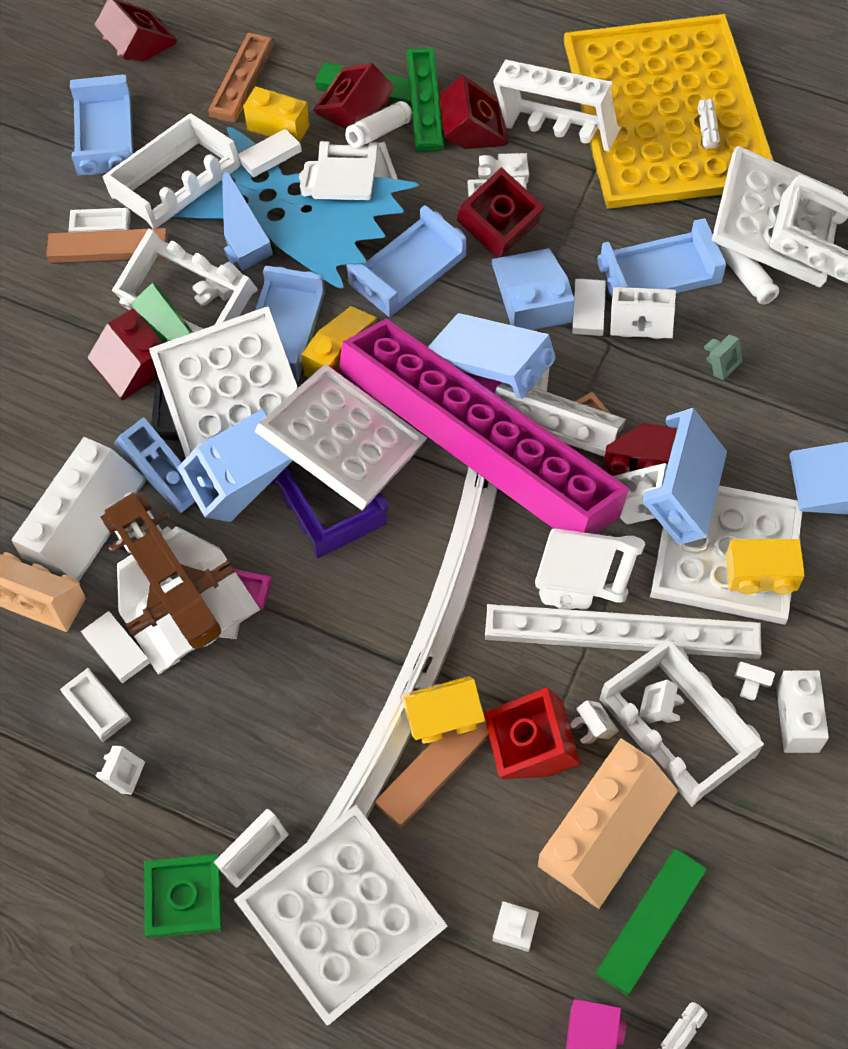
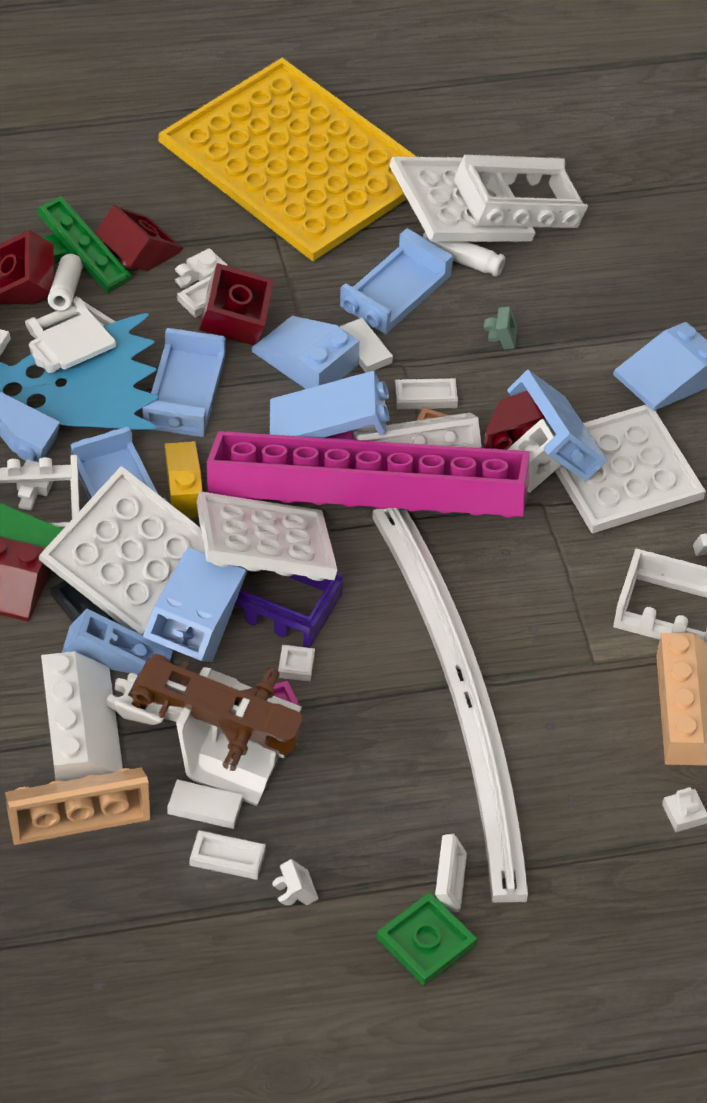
camera: 40 degrees left, 10 degrees down
white plate [234,805,447,1026] -> none
nougat tile [374,712,489,829] -> none
yellow brick [401,676,485,743] -> none
red slope [484,687,581,779] -> none
white tile [485,604,761,659] -> none
white window [493,60,622,151] -> none
white piece [535,528,645,610] -> none
white tile [570,700,619,744] -> none
white brick [610,287,676,339] -> none
white tile [639,680,684,724] -> none
white axle [698,99,720,149] -> none
yellow brick [725,539,805,594] -> none
none -> white tile [278,645,315,682]
none -> white tile [395,378,458,409]

